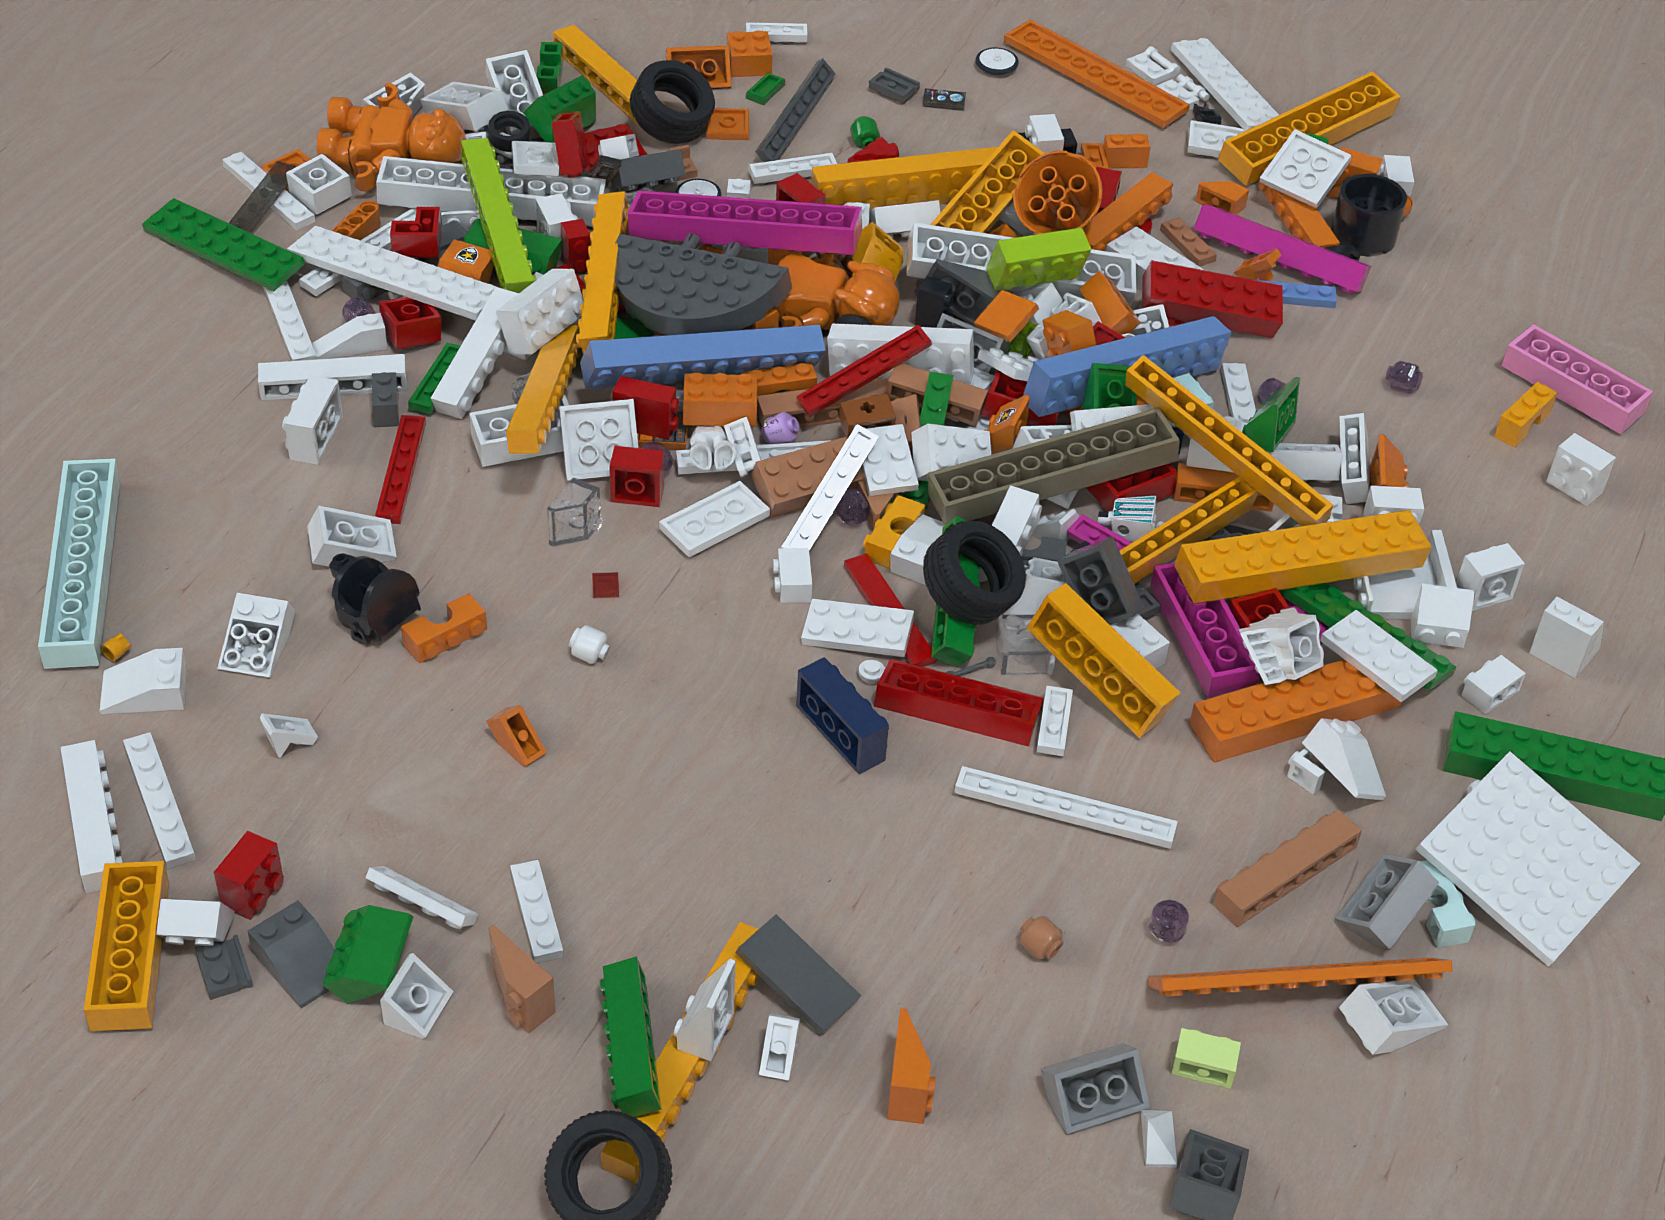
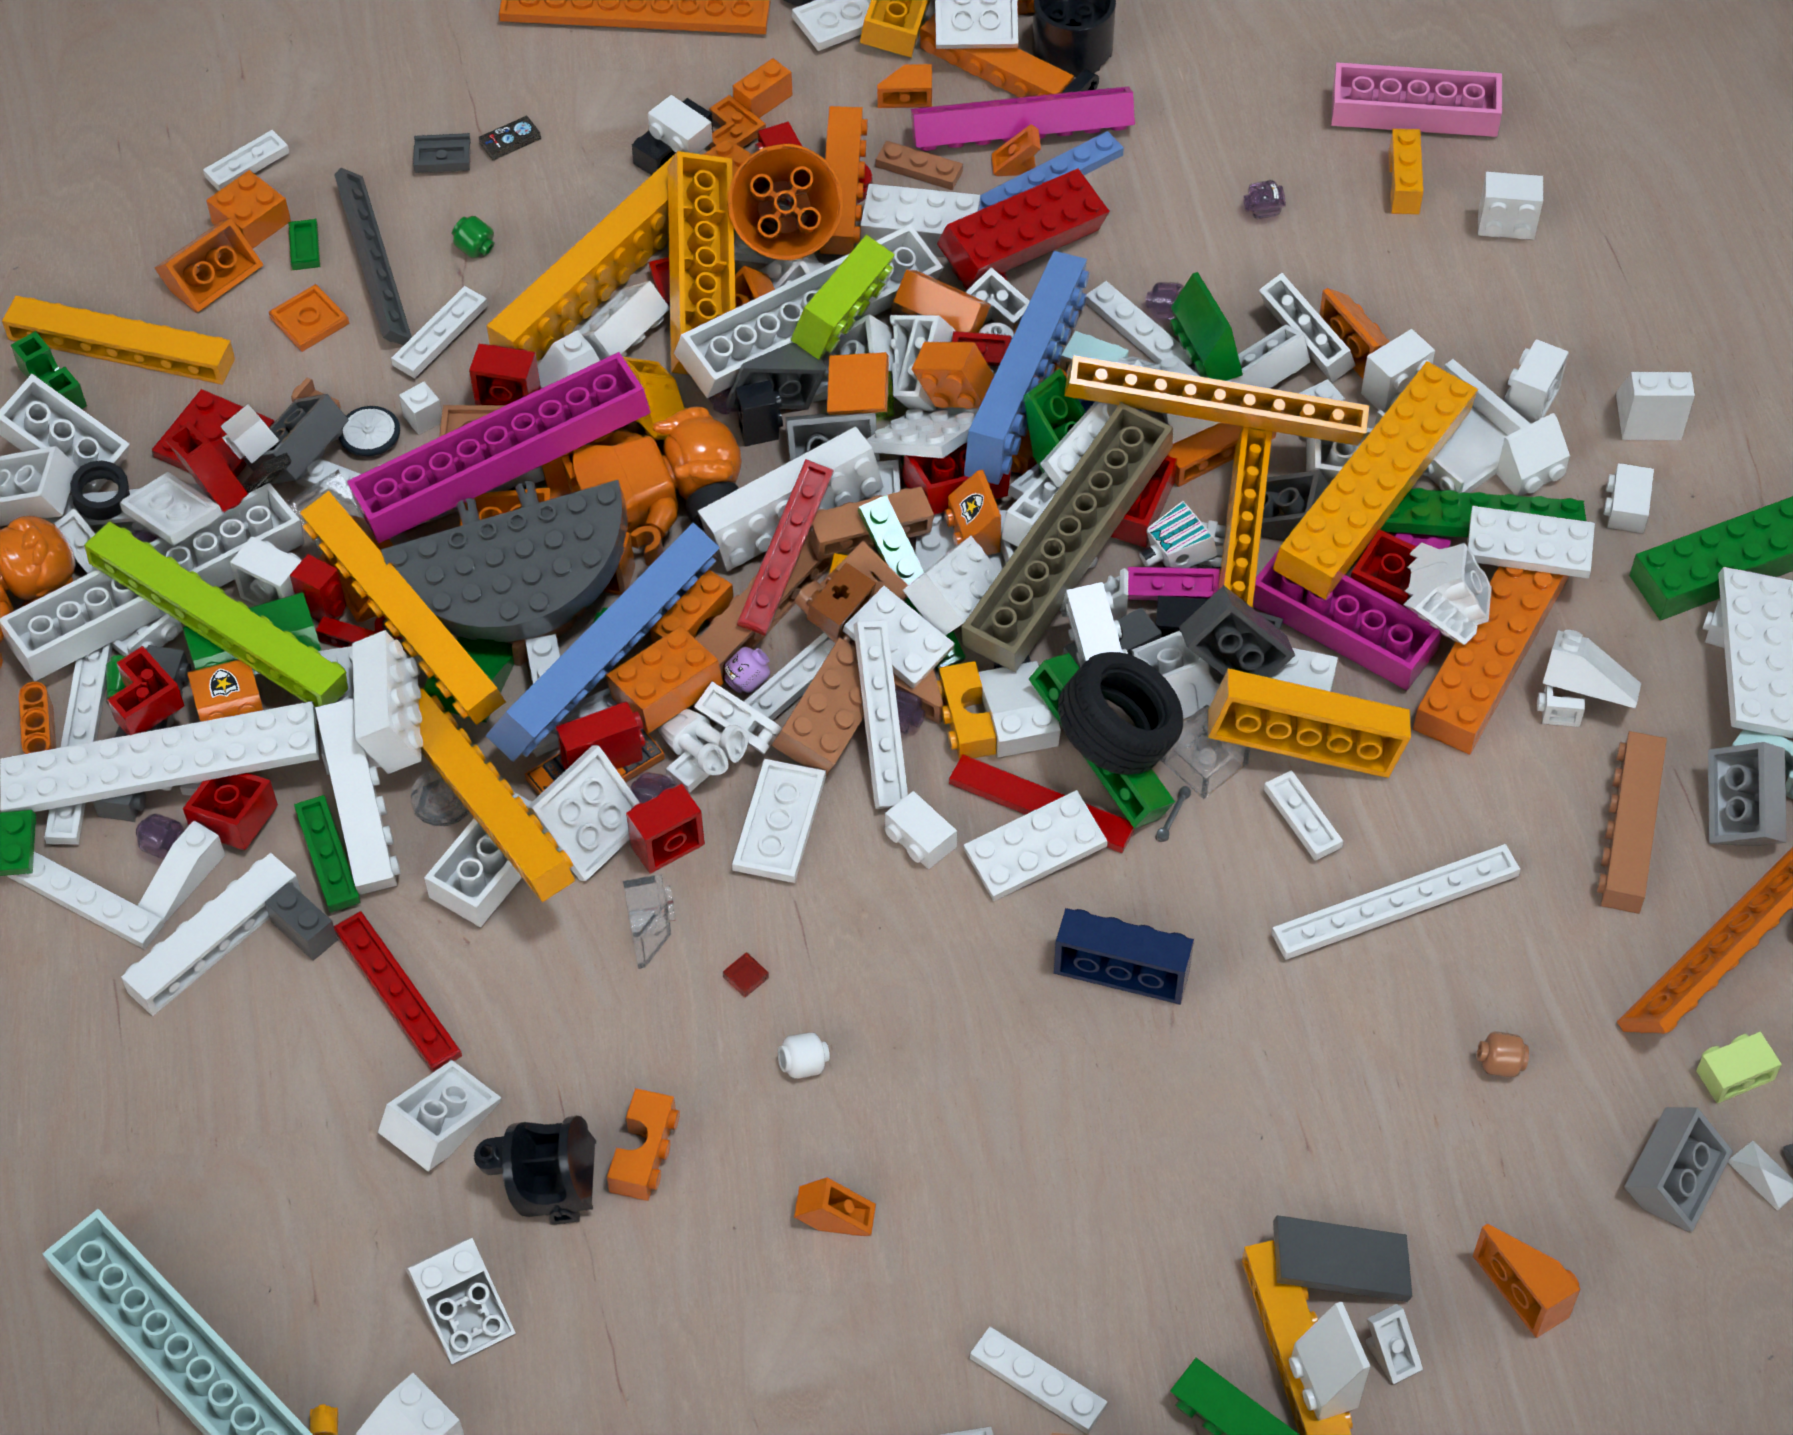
camera: 35 degrees left, 10 degrees up
white slope [260,713,318,758] -> none
white brick [282,375,343,465] -> none
green slope [523,75,596,143] -> none
black tyre [629,60,715,144] -> none
red rock [847,137,899,163] -> none
white plate [859,660,885,684] -> none
red arch [874,659,1044,747] -> none
white wheel [976,47,1019,75] -> none
clear purple head [1149,900,1189,943] -> none

